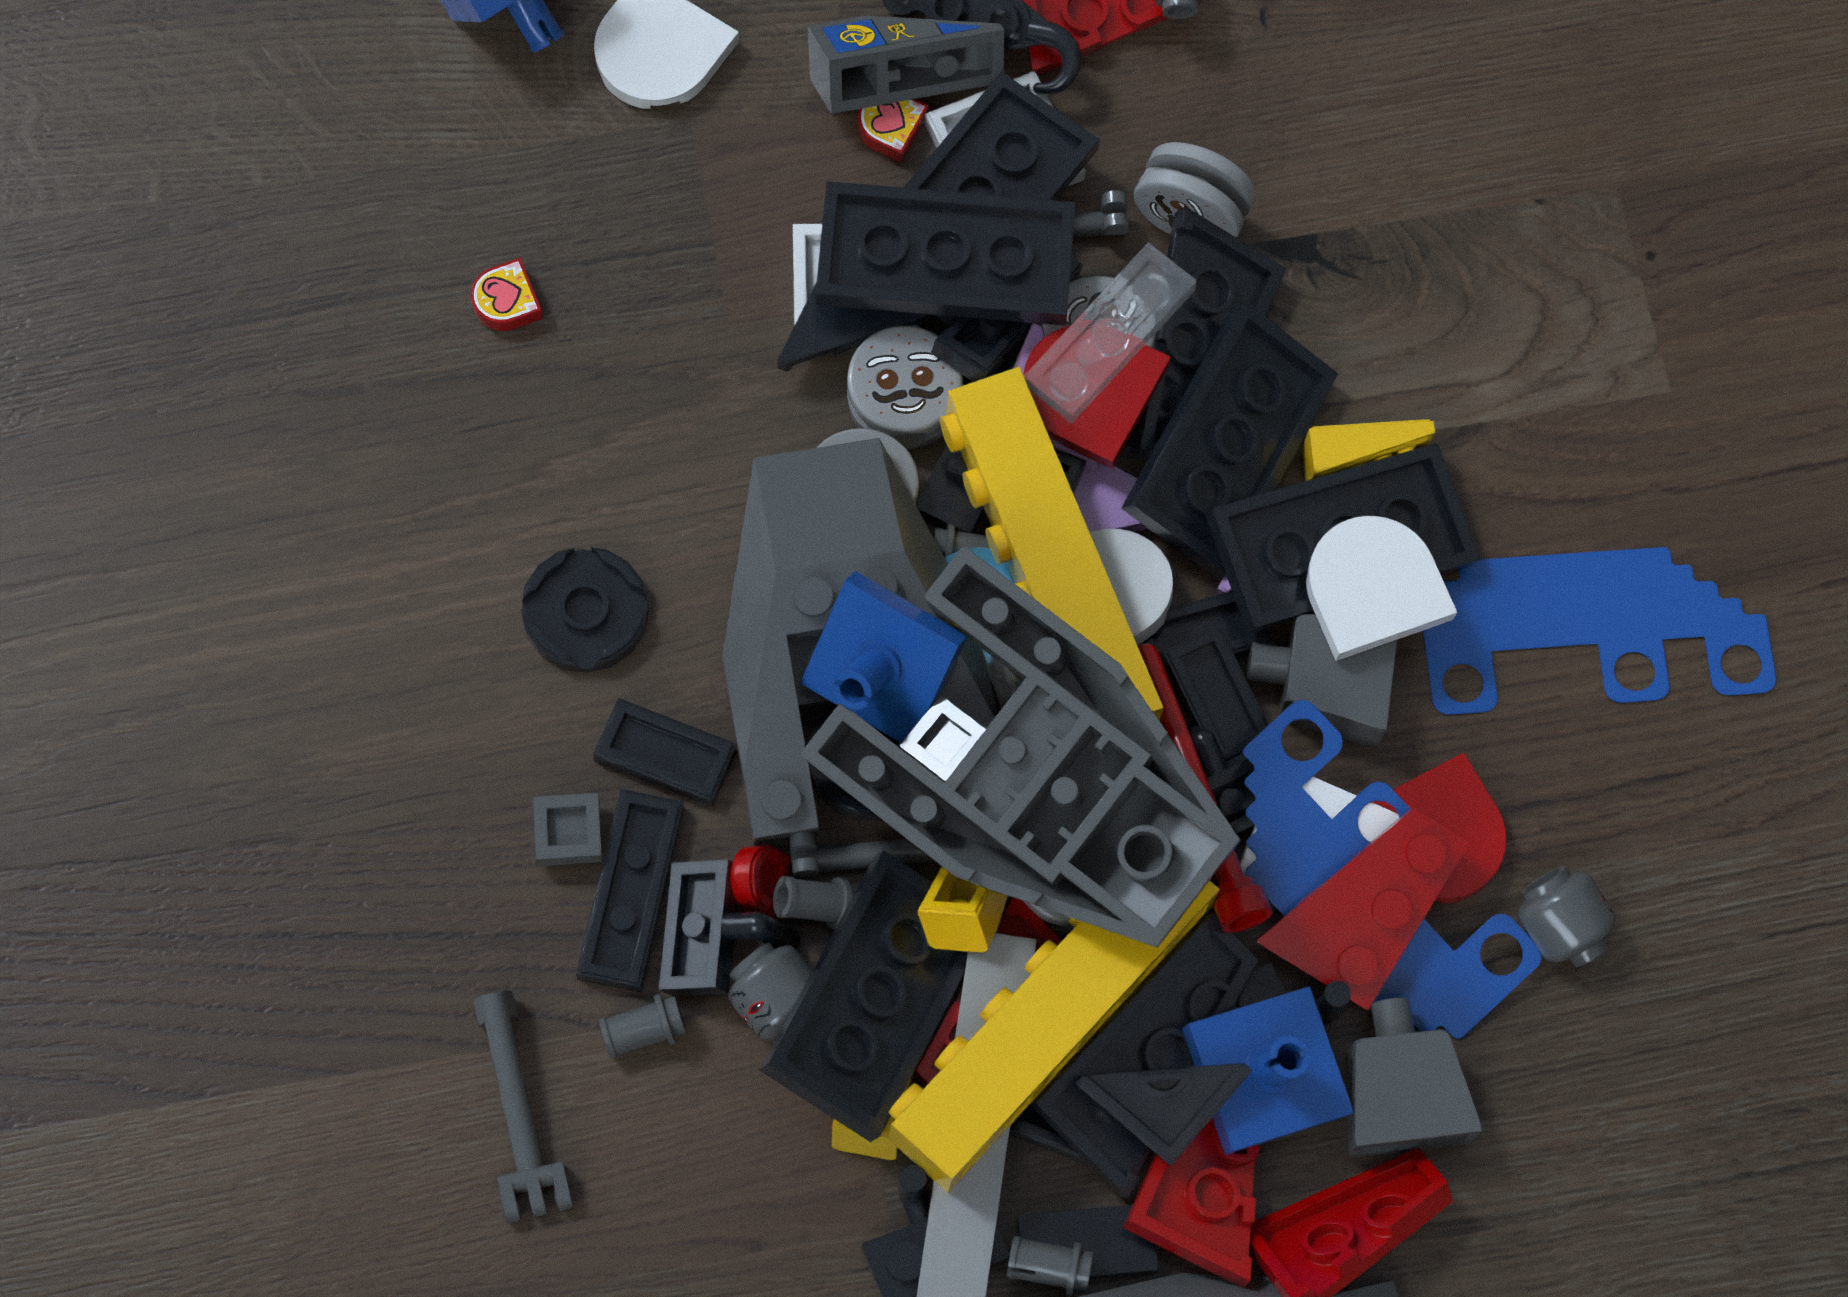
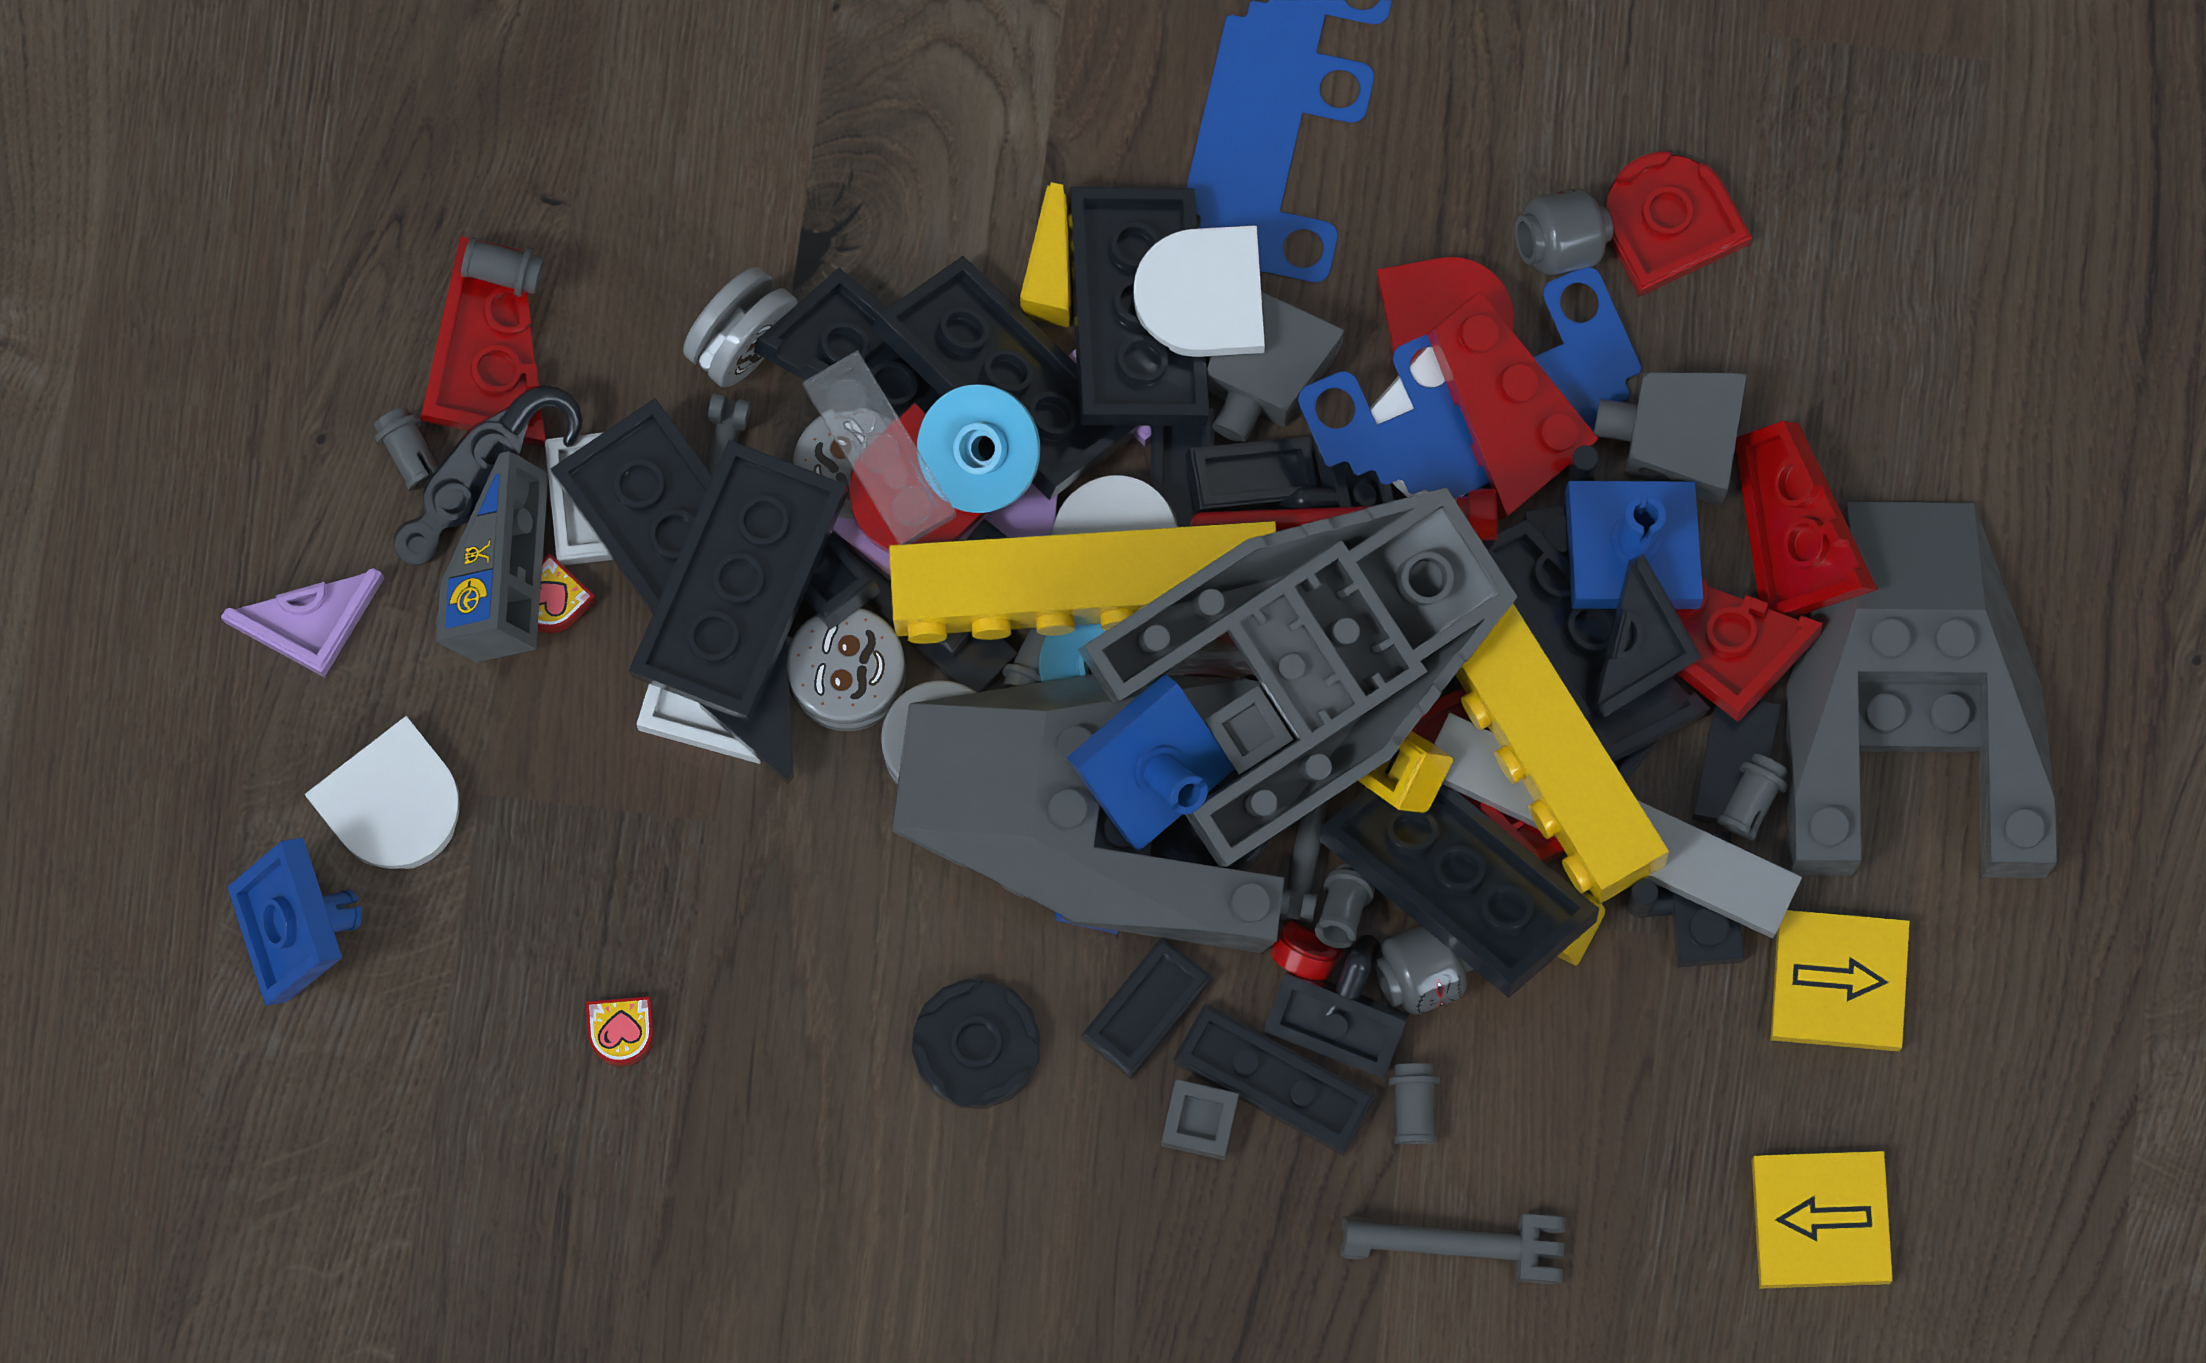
camera: 65 degrees left, 5 degrees up
none -> medium azure dish [917,384,1040,513]
none -> red tile [1605,151,1752,297]

